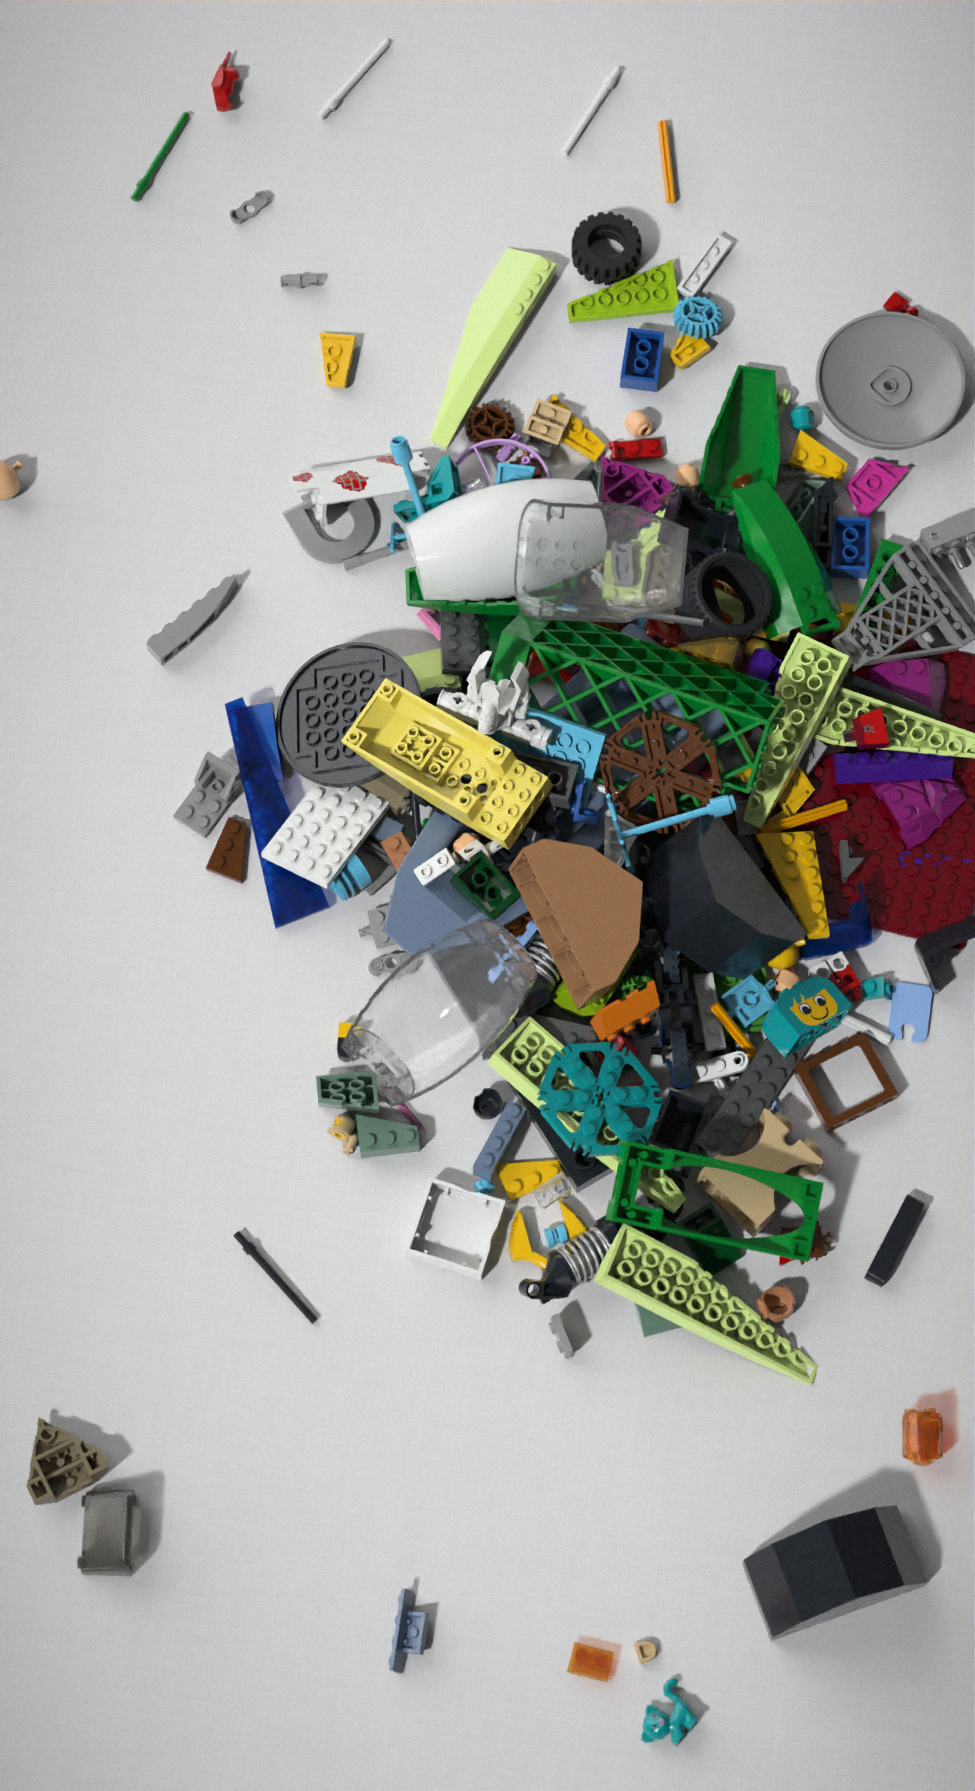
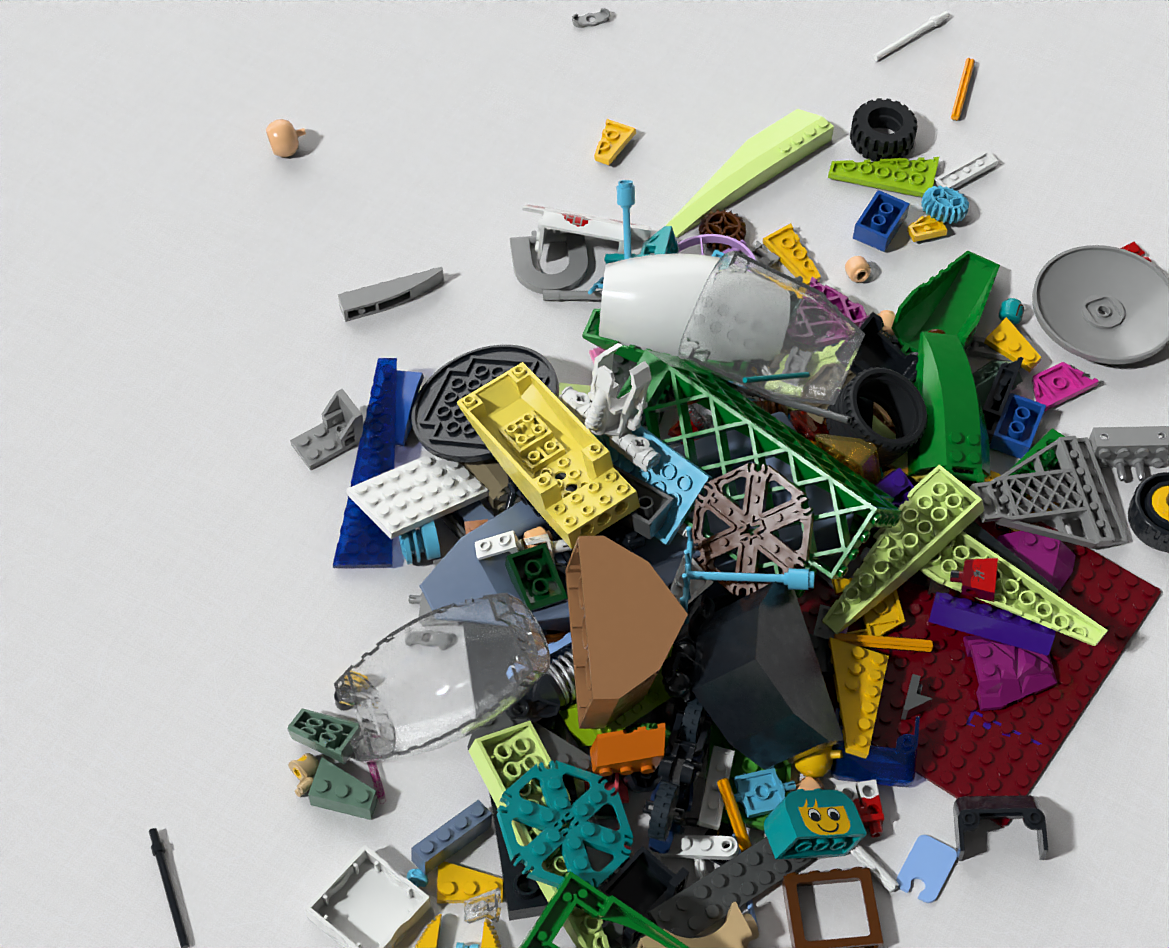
camera: 20 degrees right, 15 degrees down
reddish brown wing [206,817,247,884] -> none
light grey pin [280,274,318,288] -> none
black hair [473,1088,503,1120] -> none
tan slope [523,399,573,445] -> none
blue bracket [571,779,601,826] -> none
red plate [609,438,663,462] -> none
yellowish green plate [777,388,791,424] -> none
light grey plate [799,738,830,777] -> none
teal bracket [862,977,894,1001] -> none
none -> teal axle [743,372,810,383]

